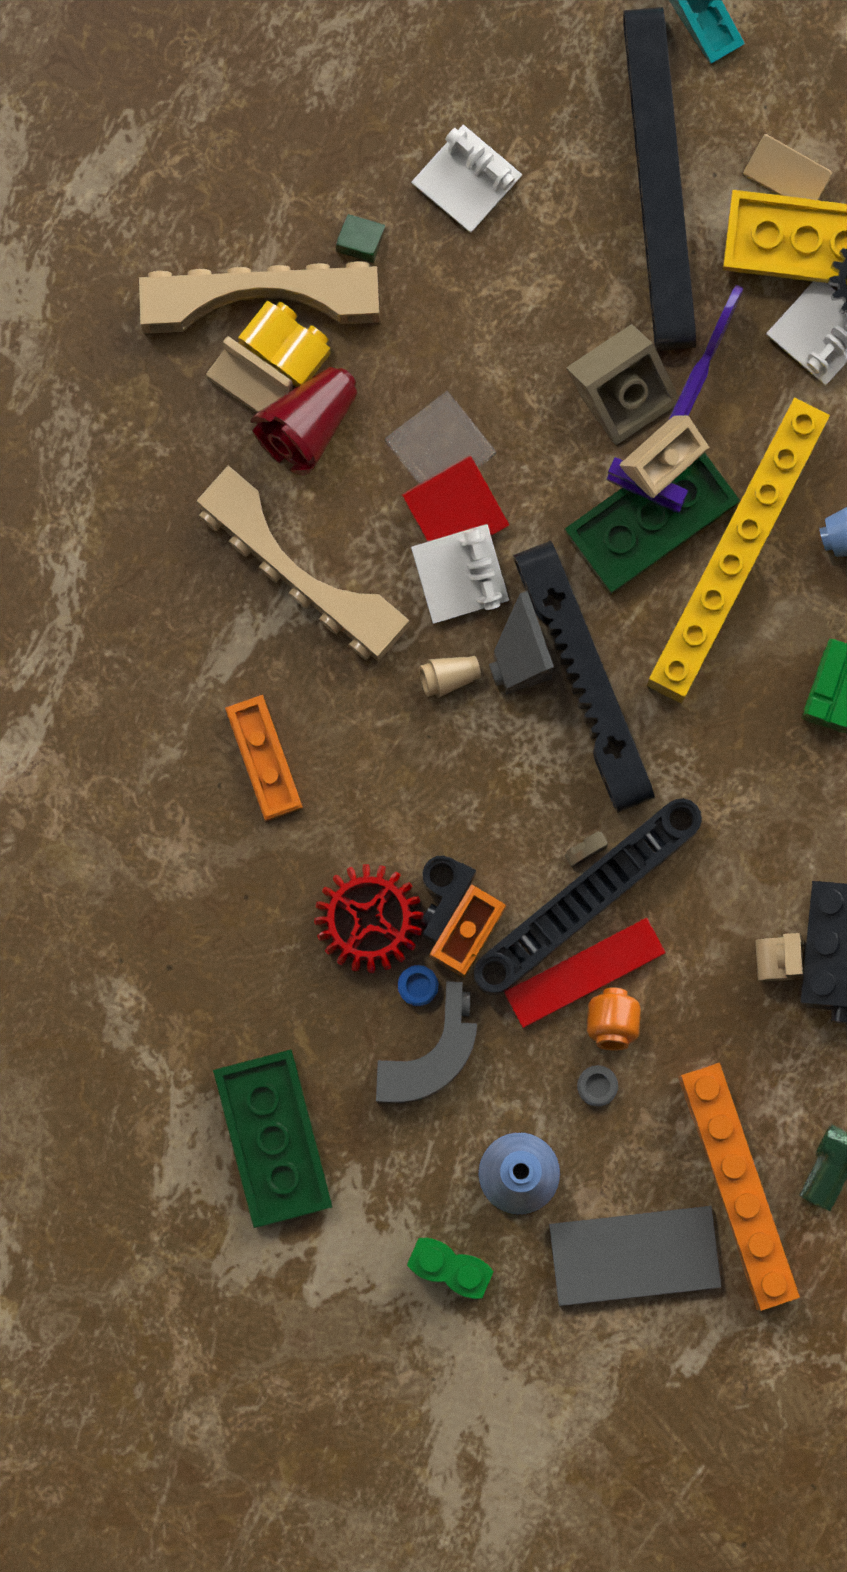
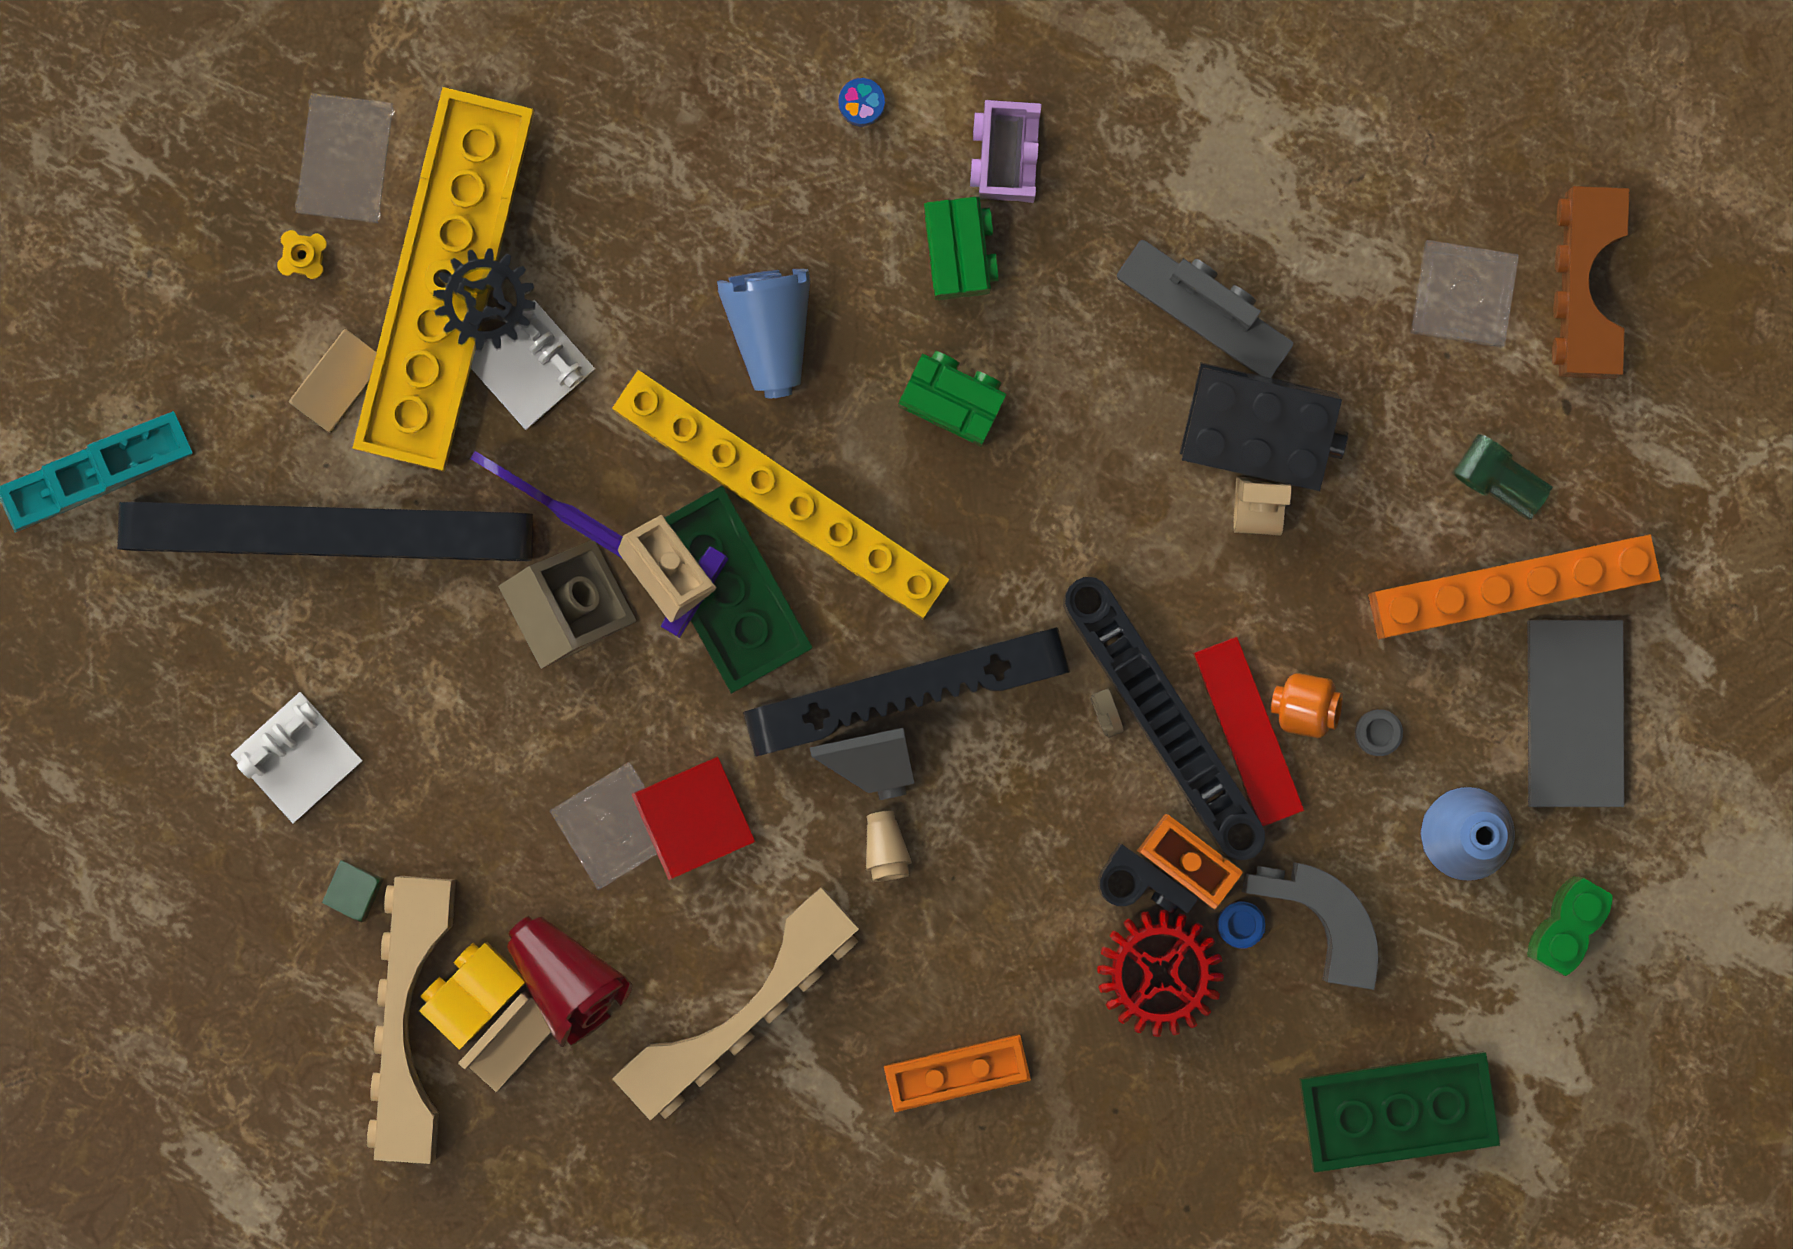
camera: 90 degrees left, 5 degrees up
white hinge [411,524,509,624] -> none

